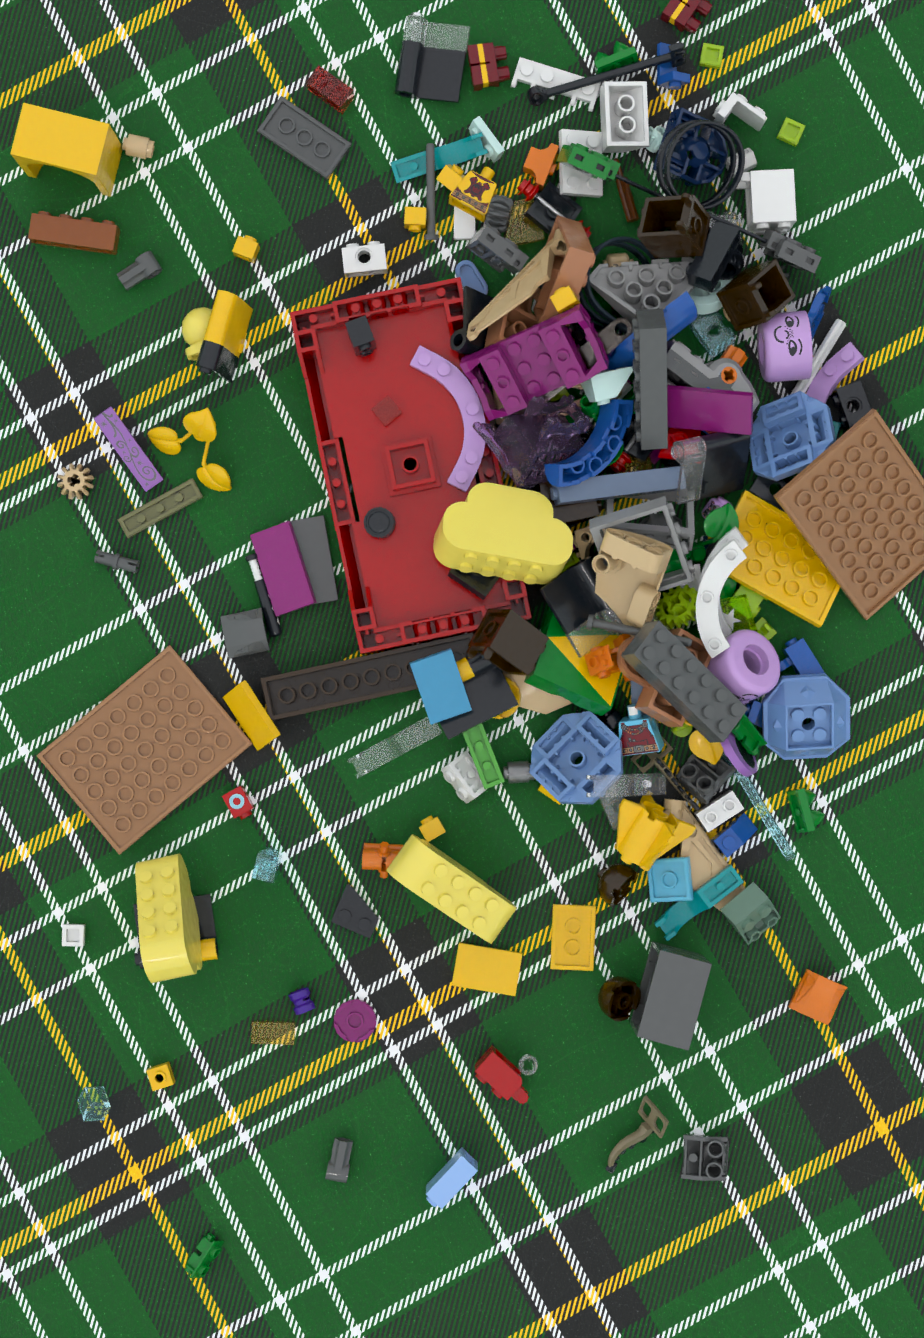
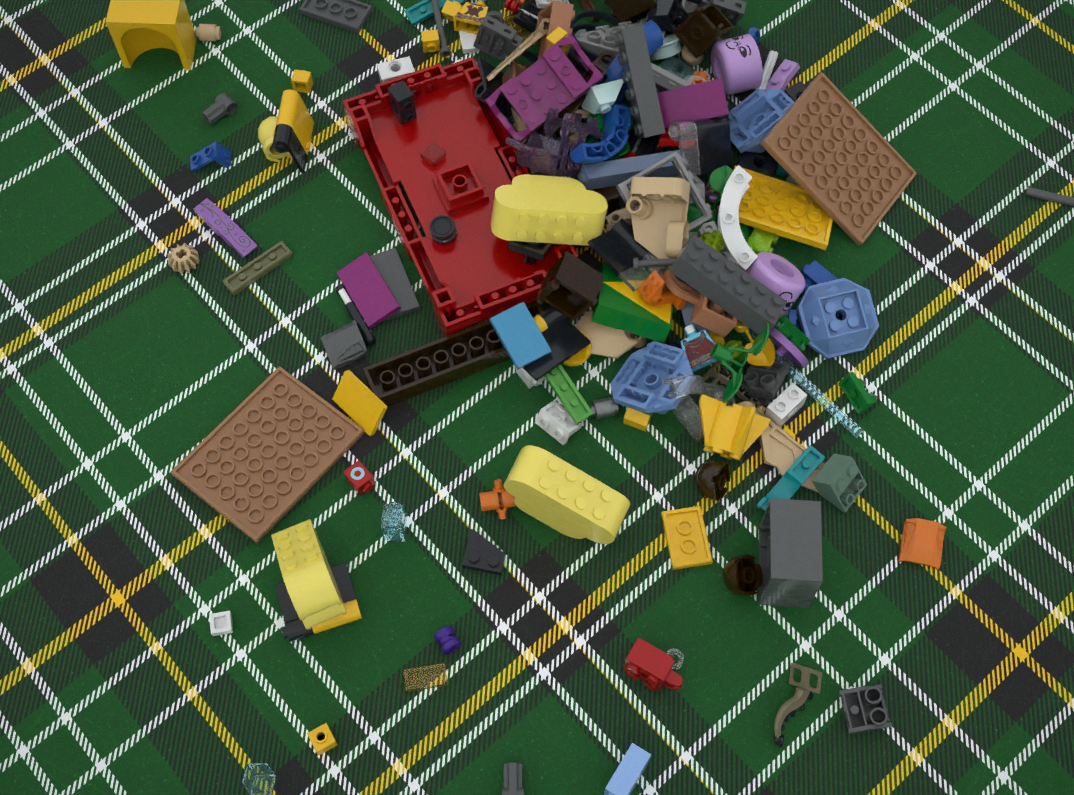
camera: 10 degrees left, 25 degrees down
dark orange brick [28,211,120,255] -> none
dark grey pin [94,550,140,574] -> none
yellow plant [147,408,232,491] -> none
magenta tile [334,999,376,1042] -> none
clear piece [347,717,442,779] -> none
lavender plate [410,346,486,492] -> none
yellow tile [452,942,523,996] -> none
medium azure tile [647,856,694,903] -> none
blue slope [711,813,758,858] -> none
none -> blue bracket [190,142,232,171]
none -> green plant [710,322,769,403]

